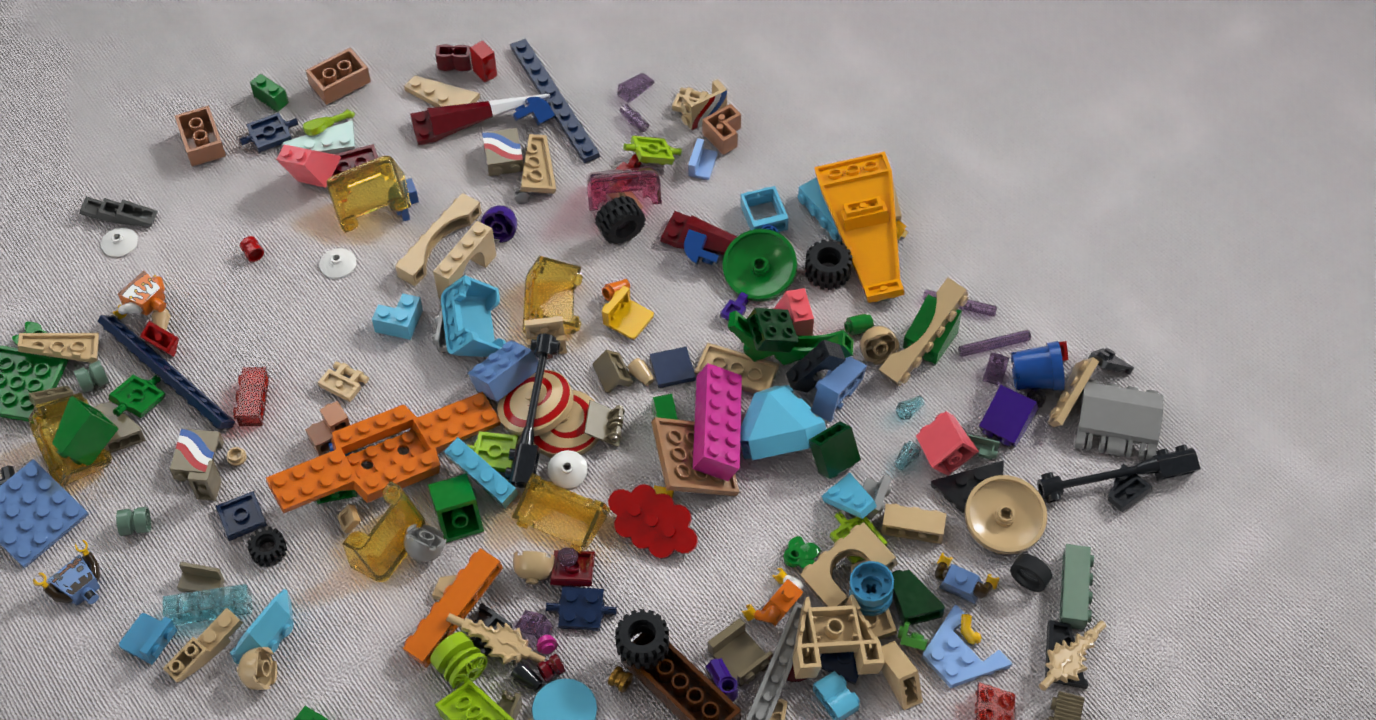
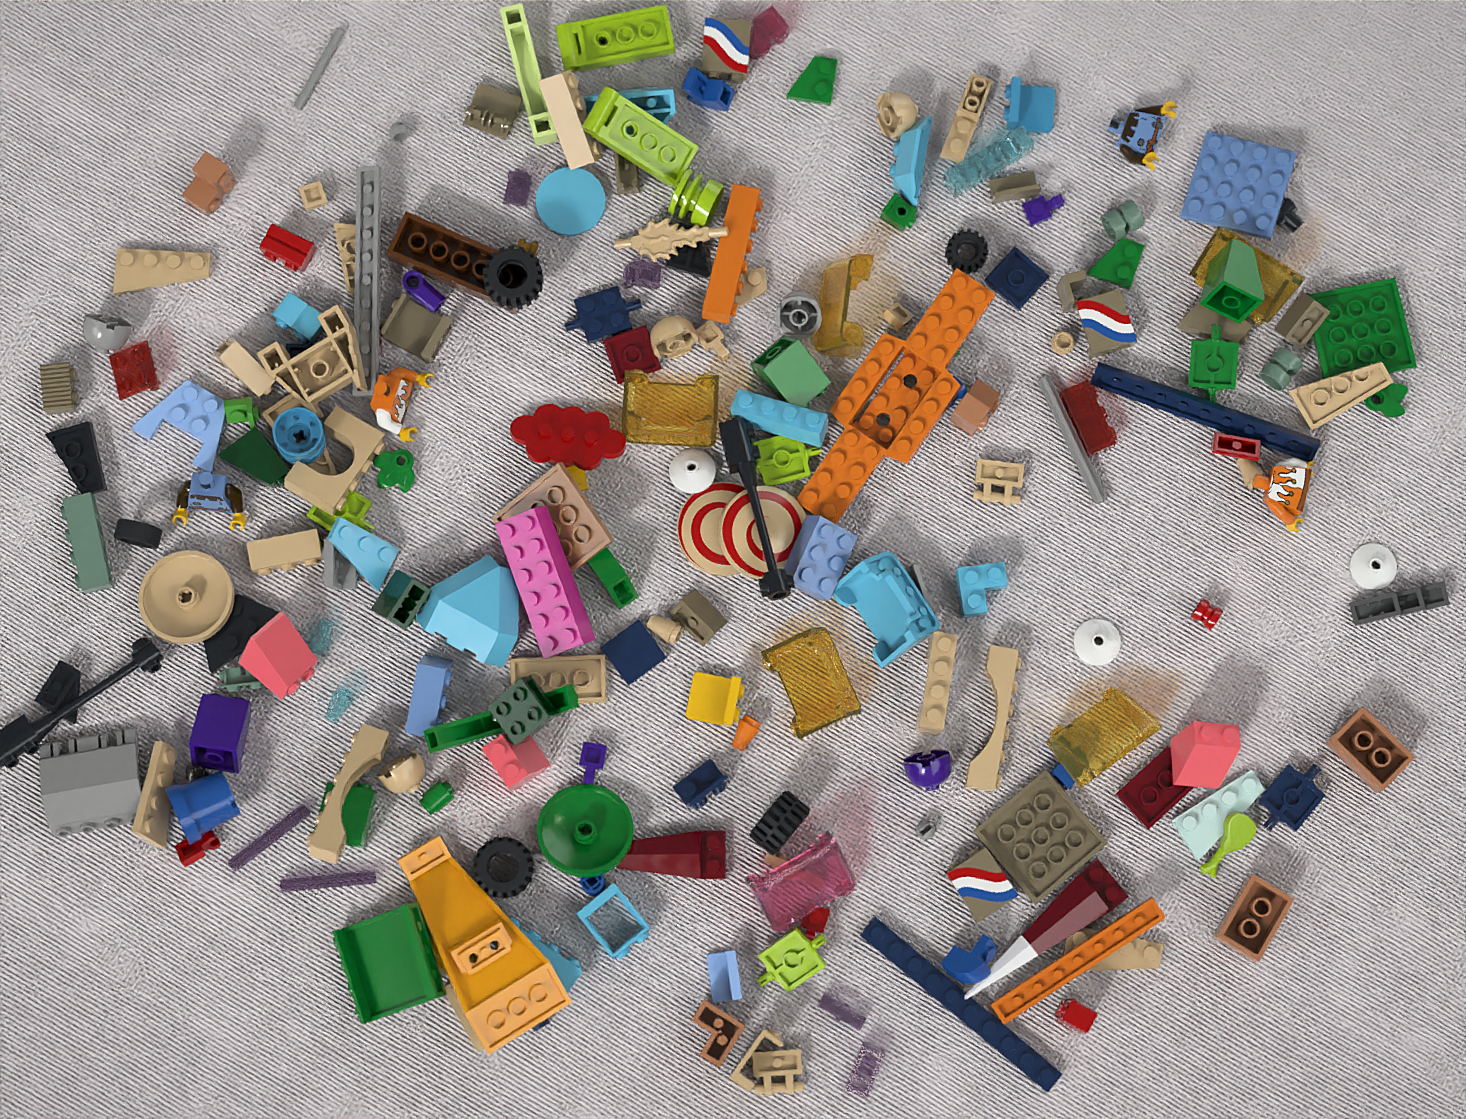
camera: 150 degrees right, 25 degrees up
green brick [250,74,289,112] -> none
dark red brick [435,44,472,71] -> none
black cone [510,662,543,692] -> none
tan wing [520,134,556,194] -> none
tan slope [524,316,567,354] -> none
dark pink plate [536,635,558,654] -> none
dark red wheel [536,654,566,683] -> none
plate [558,548,578,567] -> none
dark tan hinge [584,400,625,447] -> none
blue brick [684,229,720,265] -> none
black arch [785,340,846,393] -> none
yellow arm [960,614,981,645] -> none
clear purple bracket [982,353,1009,386] -> none
tan piece [1039,621,1106,691] -> none
black wing [1088,348,1134,374] -> none
none -> green panel [332,902,447,1024]
none -> dark blue bracket [672,758,729,811]
none -> tan plate [696,320,730,362]
none -> green brick [880,193,918,233]
none -> dark tan plate [972,769,1108,905]
none -> orange plate [990,896,1166,1025]
none -> dark purple plate [1021,194,1065,227]
none -> light grey axle [1038,375,1107,504]
none -> green wing [1087,238,1145,290]

